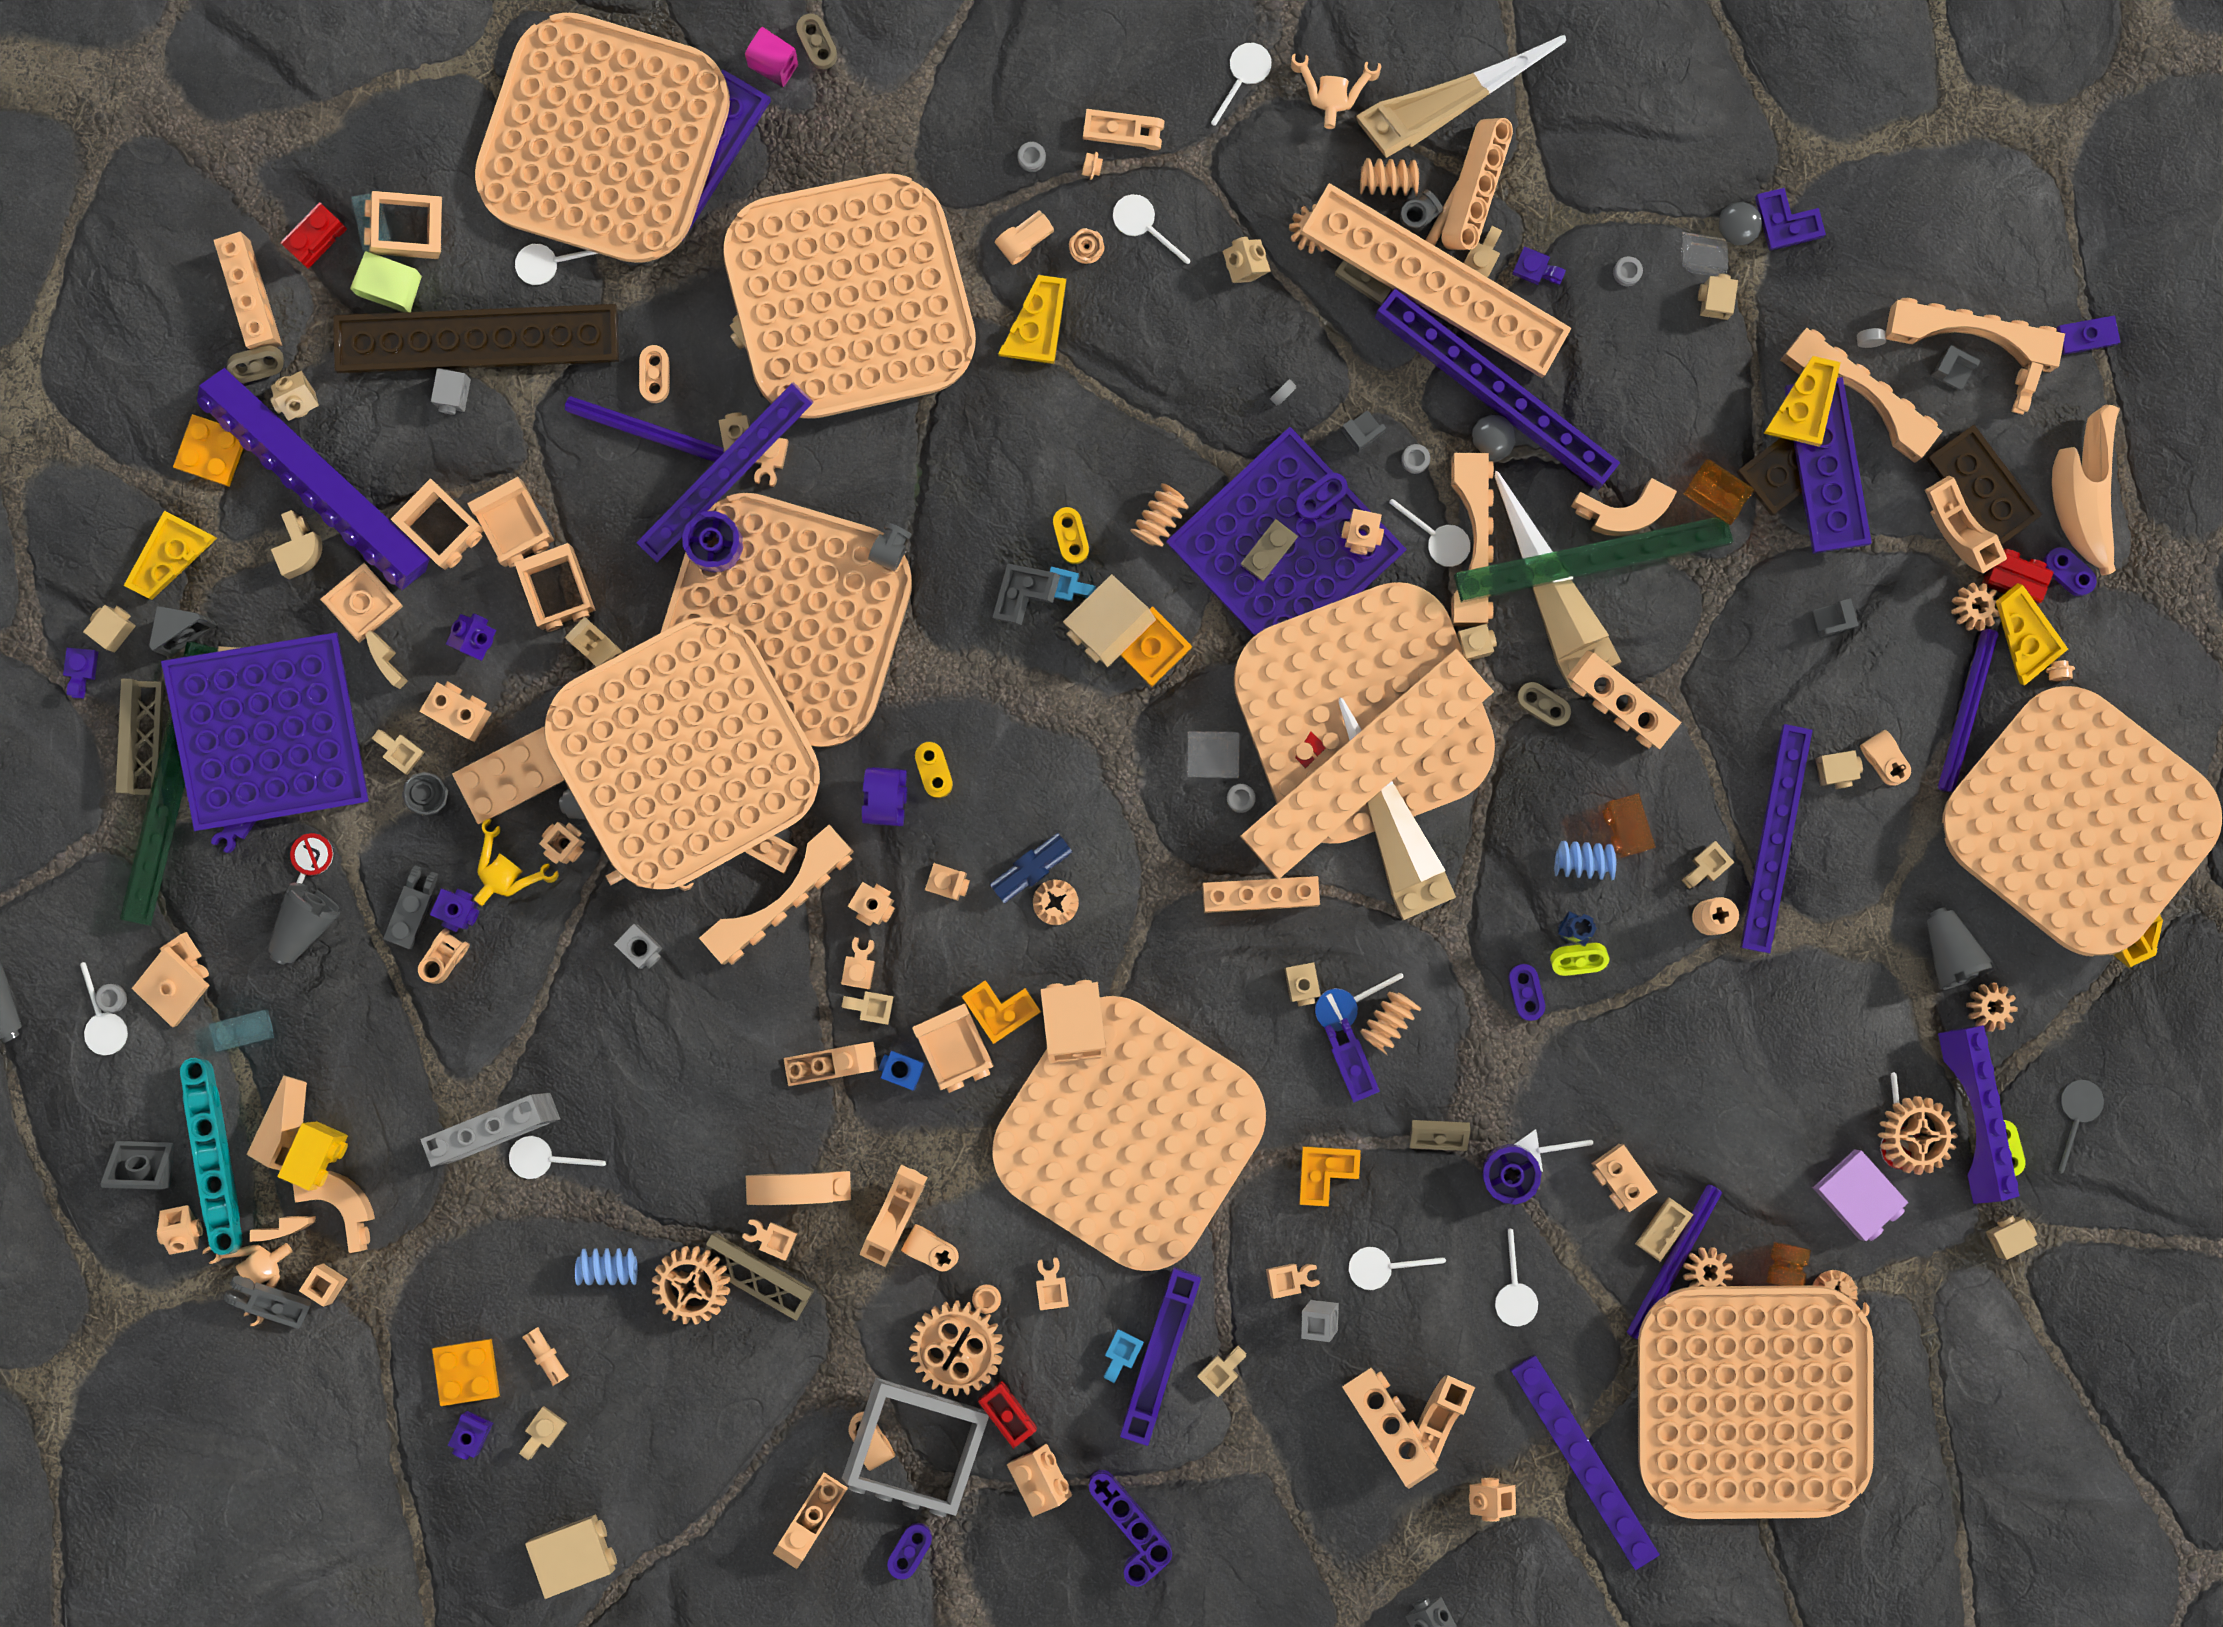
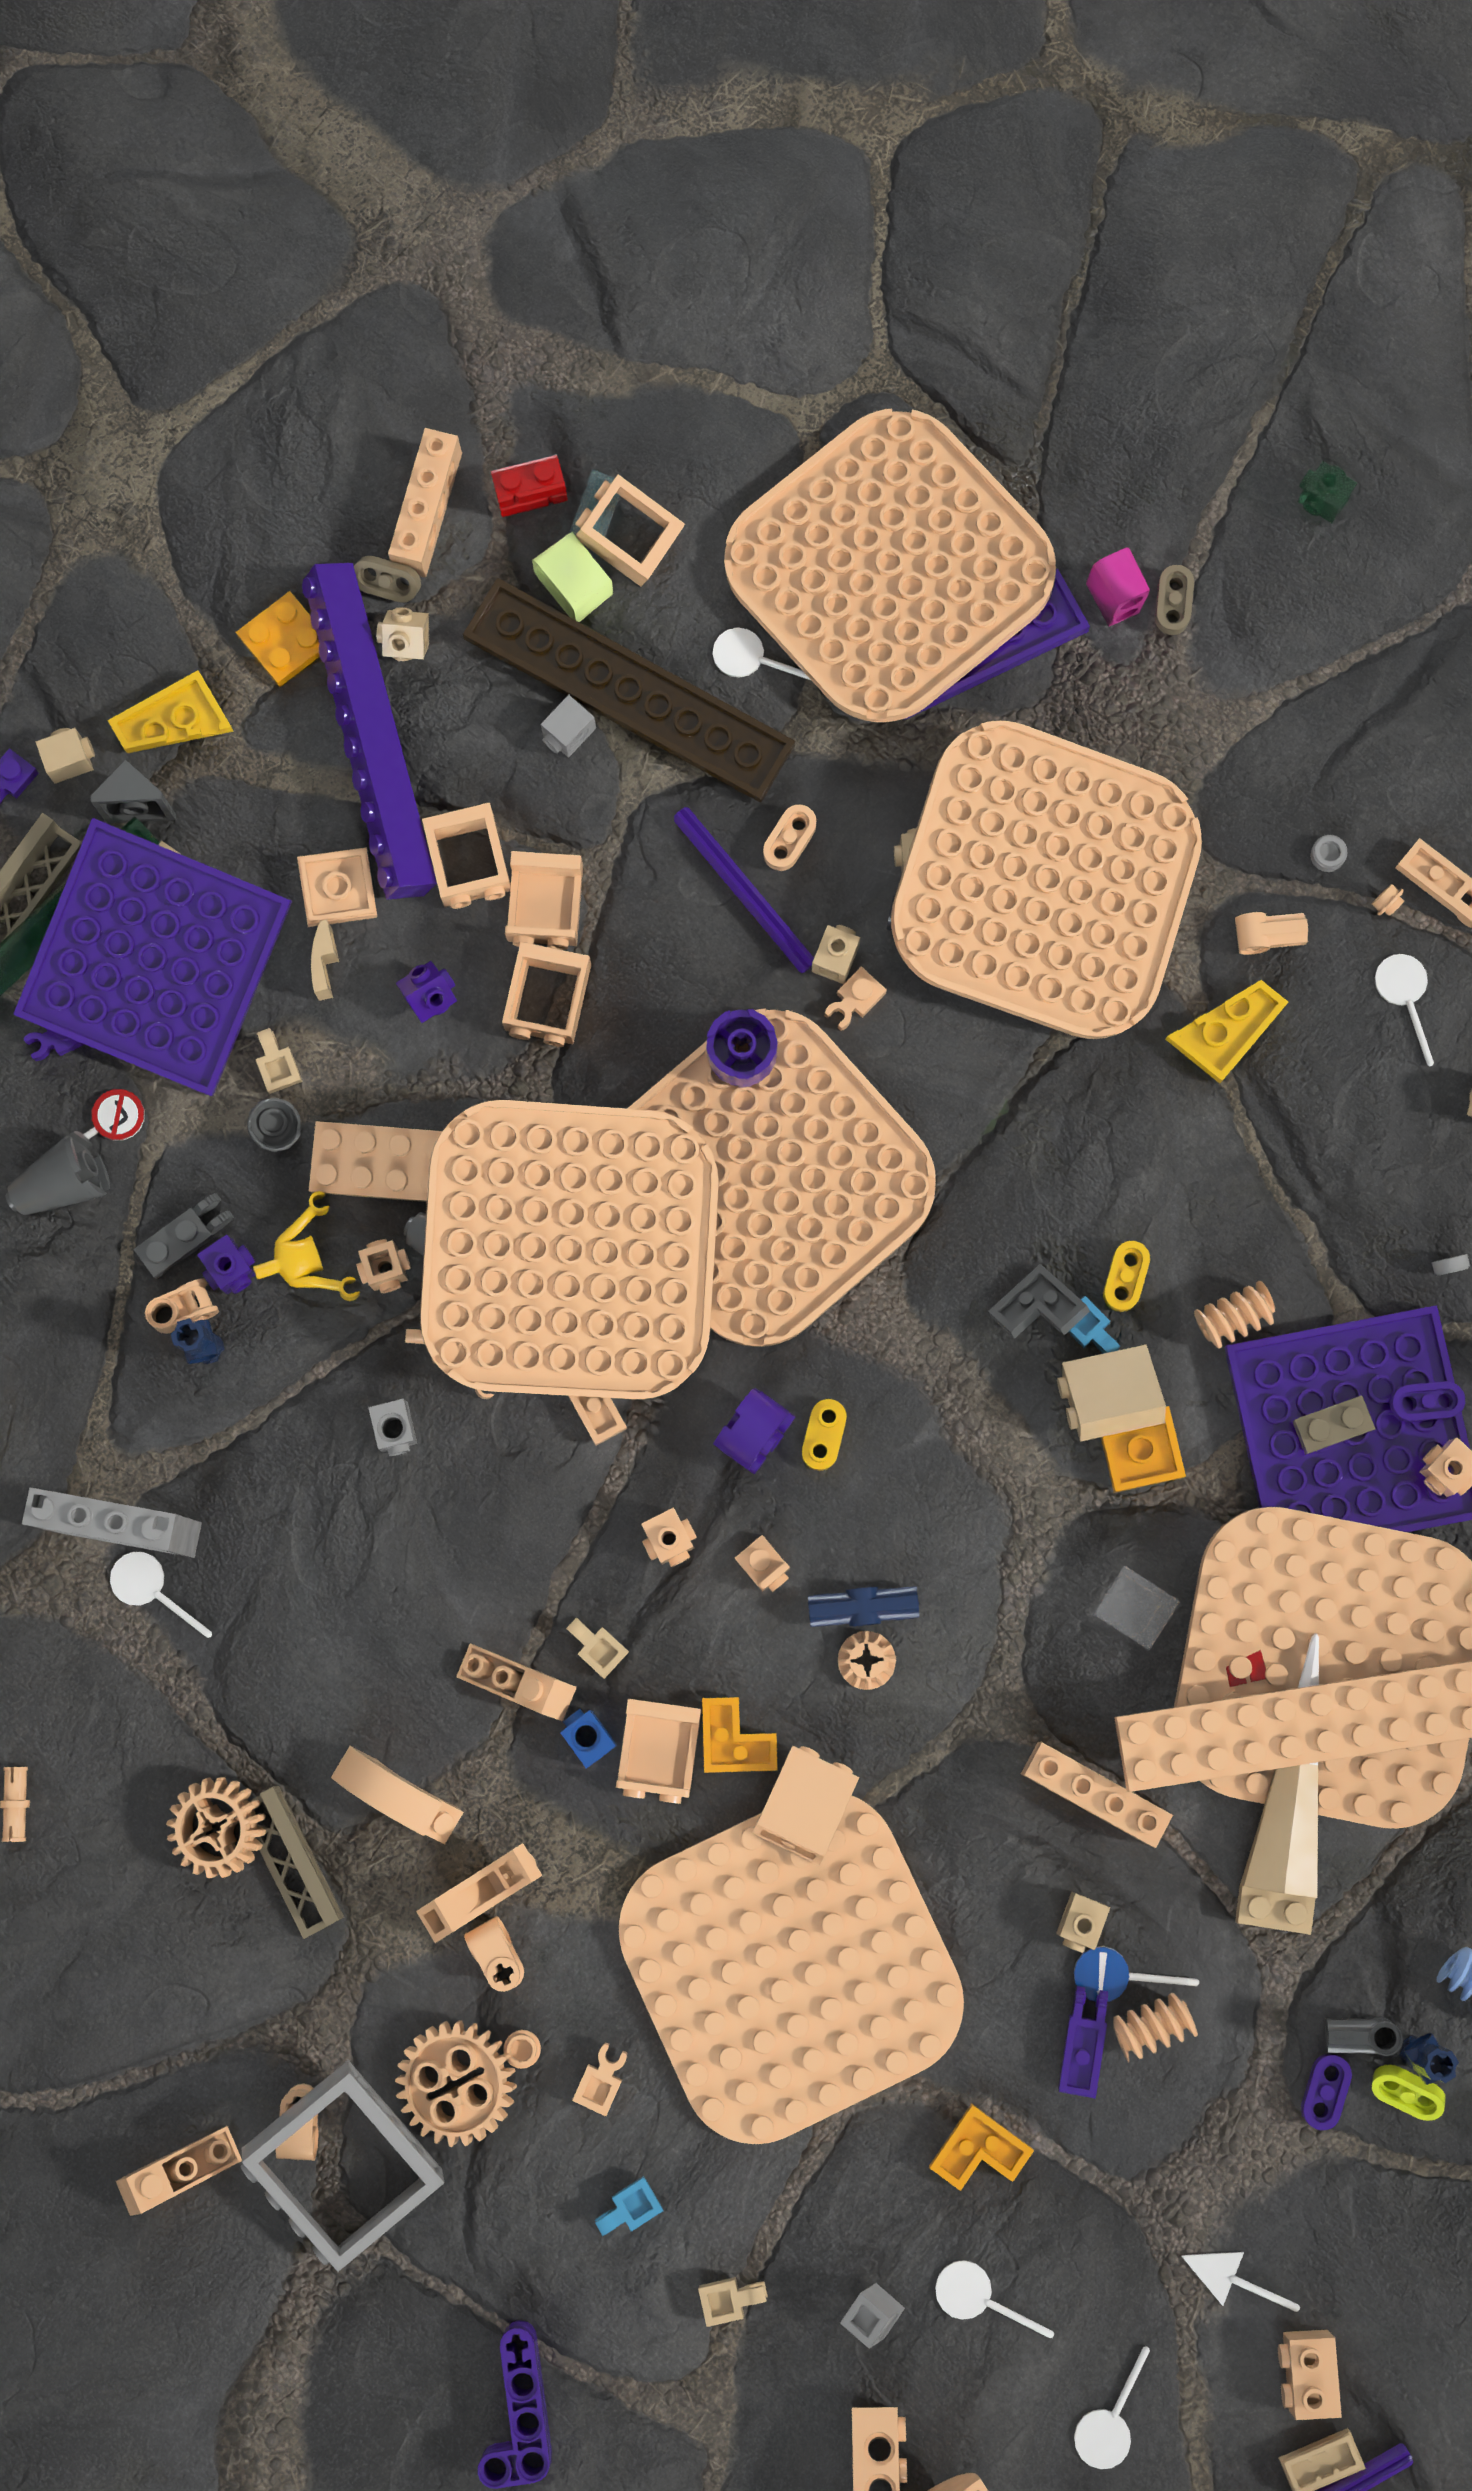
camera: 35 degrees right, 5 degrees down
tan brick [271,510,322,579] -> none
light nougat brick [419,681,492,742] -> none
tan brick [565,617,624,667] -> none
light blue piece [575,1248,638,1285] -> none
dark purple plate [637,382,814,562] -> none
light nougat arch [699,825,854,965] -> none
light nougat plate [742,1219,798,1261] -> none
light nougat plate [841,937,875,989] -> none
dark grey piece [868,522,912,572] -> none
dark purple plate [887,1523,932,1580] -> none
red brick [978,1381,1037,1449] -> none
light nougat bracket [1007,1444,1072,1517] -> none
light nougat plate [1069,228,1104,264] -> none
dark purple arch [1120,1266,1201,1446] -> none
light grey tile [1227,784,1255,813] -> none
light nougat plate [1266,1264,1320,1299] -> none
dark tan plate [1409,1120,1470,1151] -> none
dark purple brick [1482,1144,1542,1205] -> none
none -> dark blue piece [171,1318,224,1364]
none -> dark grey piece [1325,2017,1403,2056]

